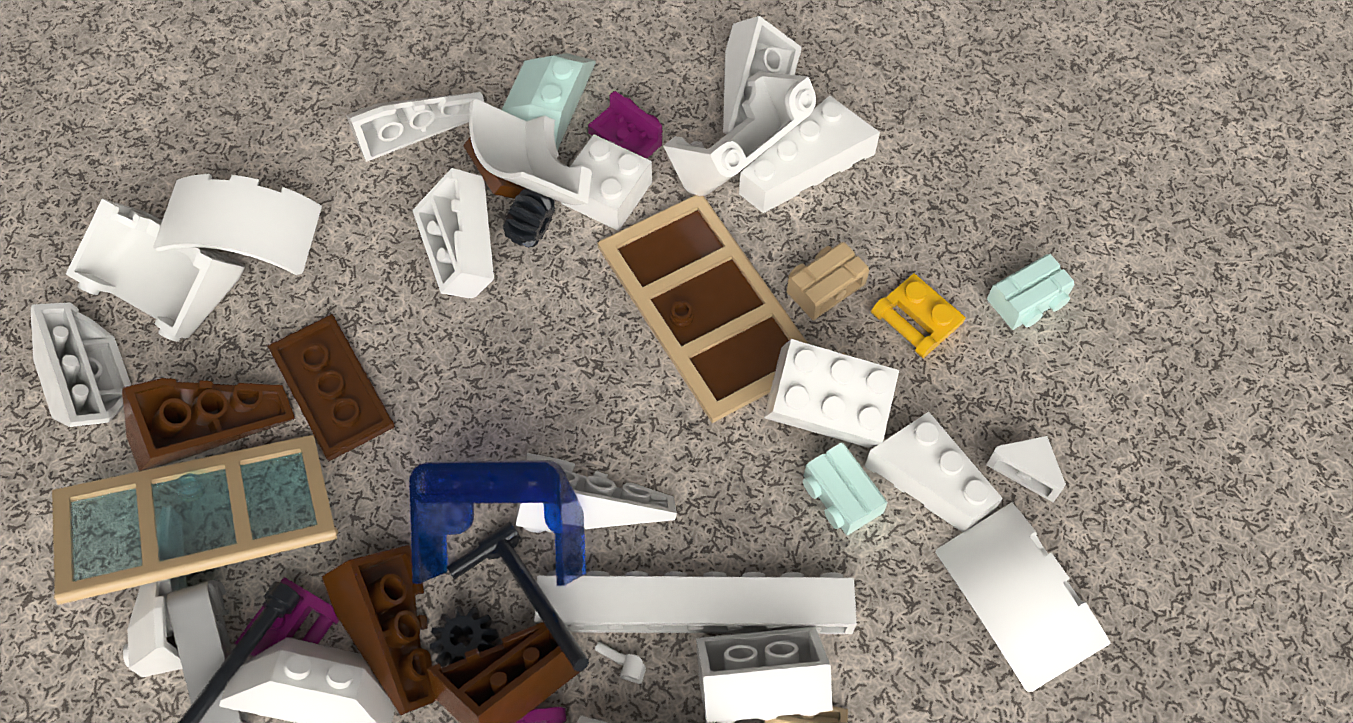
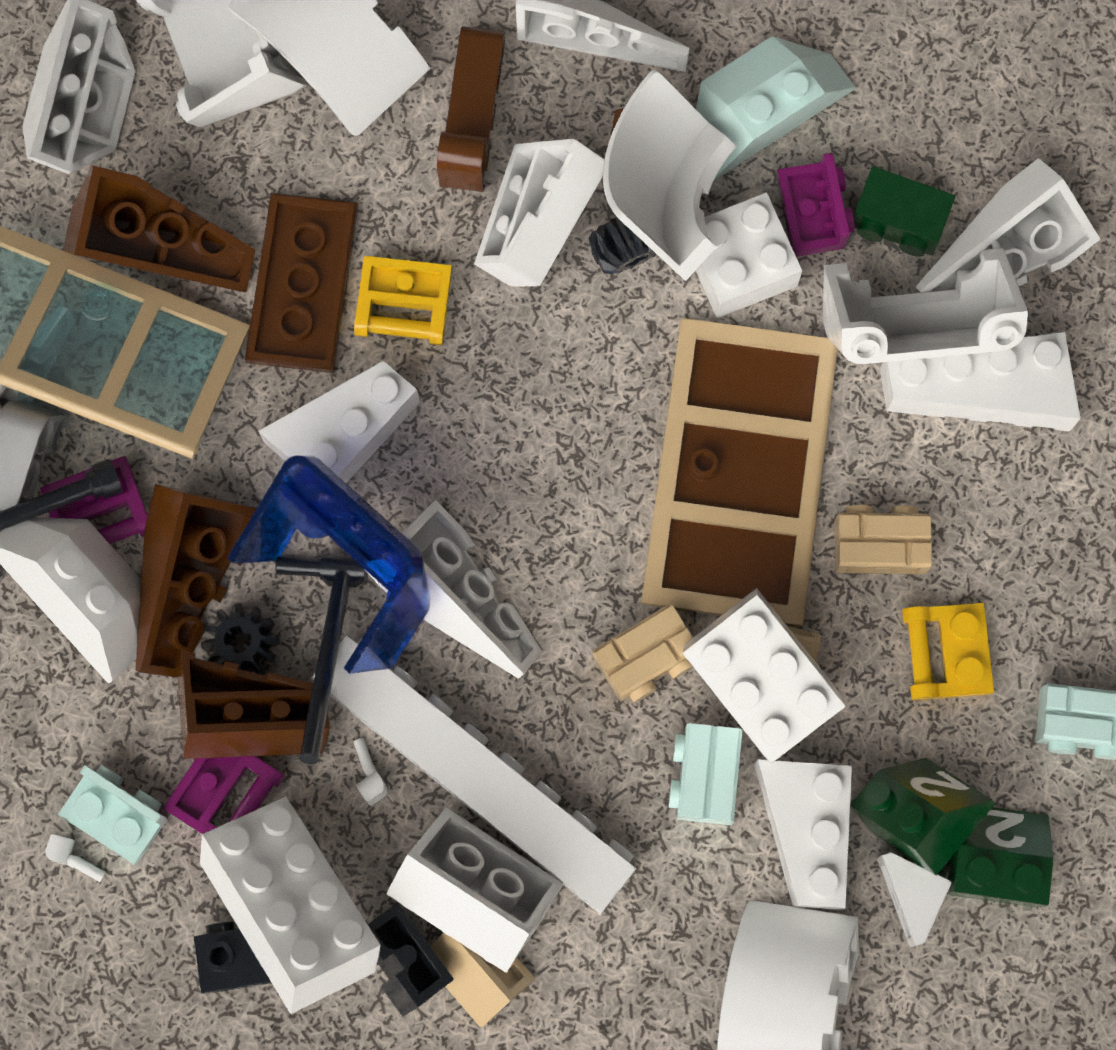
camera: 40 degrees right, 15 degrees up
none -> white wedge [258,361,420,501]
none -> yellow plate [354,256,453,346]
none -> reddish brown beam [437,26,505,192]
none -> tan brick [592,603,694,703]
none -> dark green slope [850,758,995,876]
none -> dark green brick [853,166,956,257]
none -> dark green slope [946,807,1053,908]

